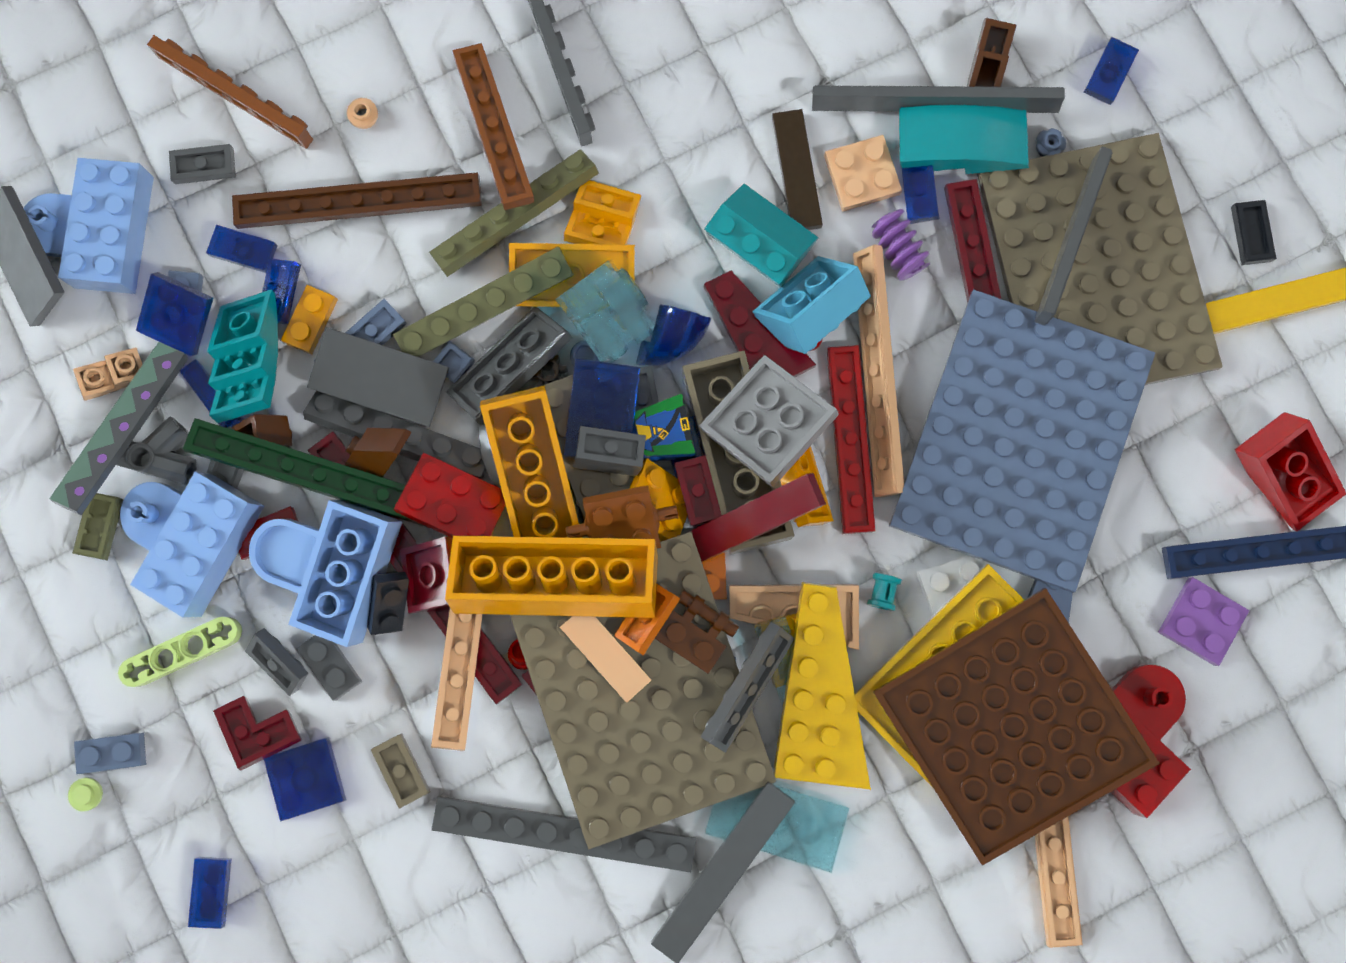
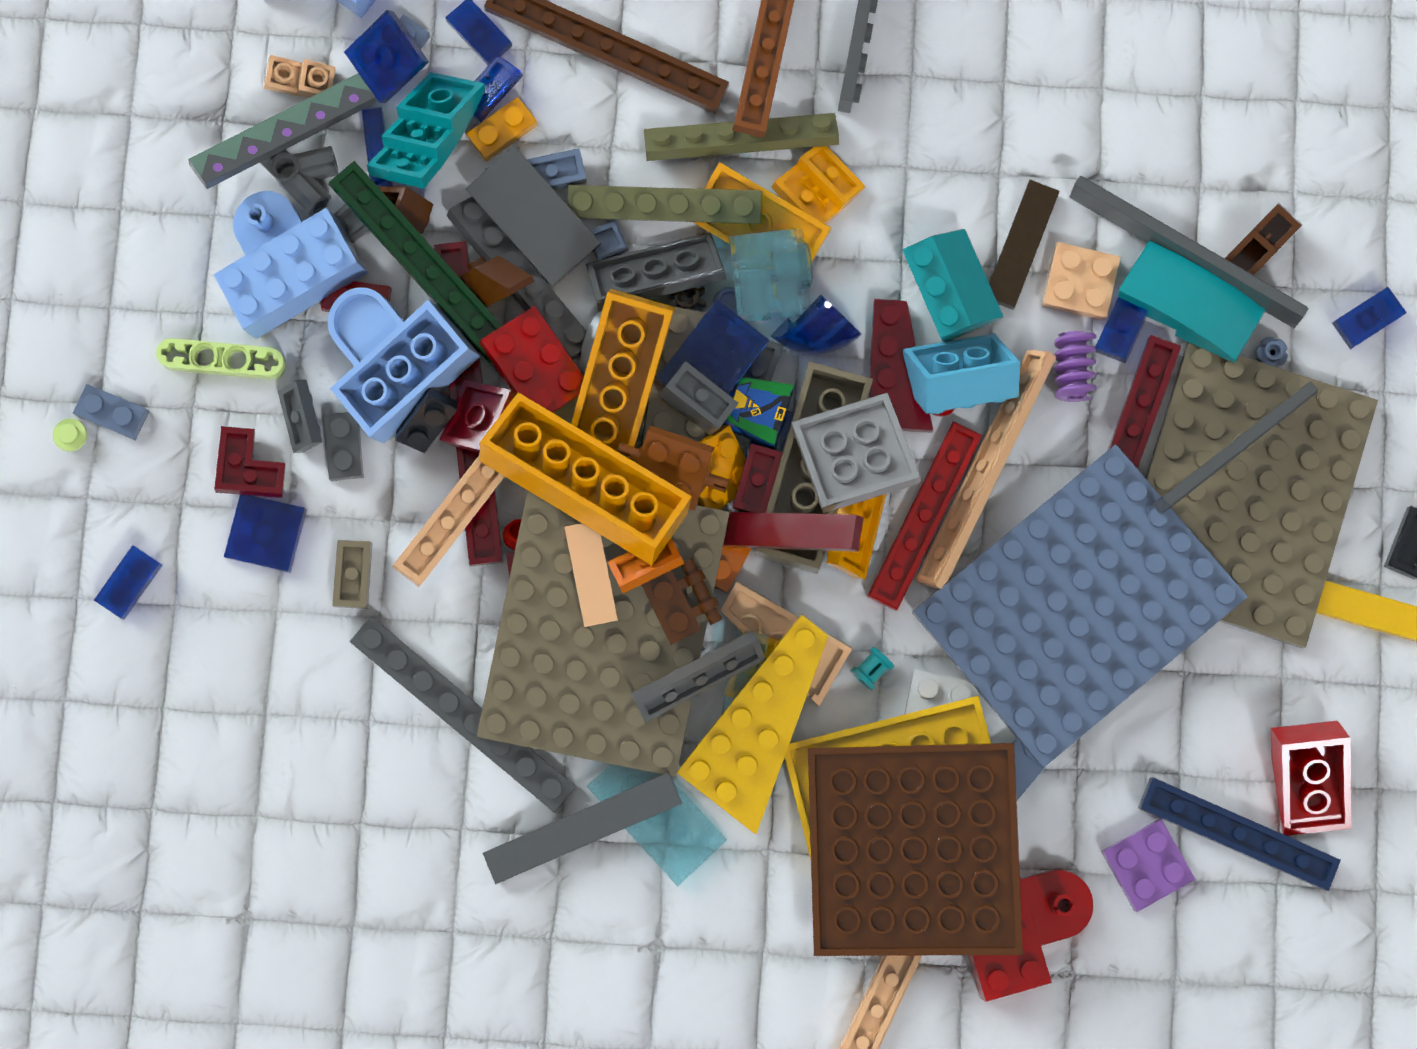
camera: 25 degrees right, 0 degrees up
olive plate [72,493,124,561] -> none

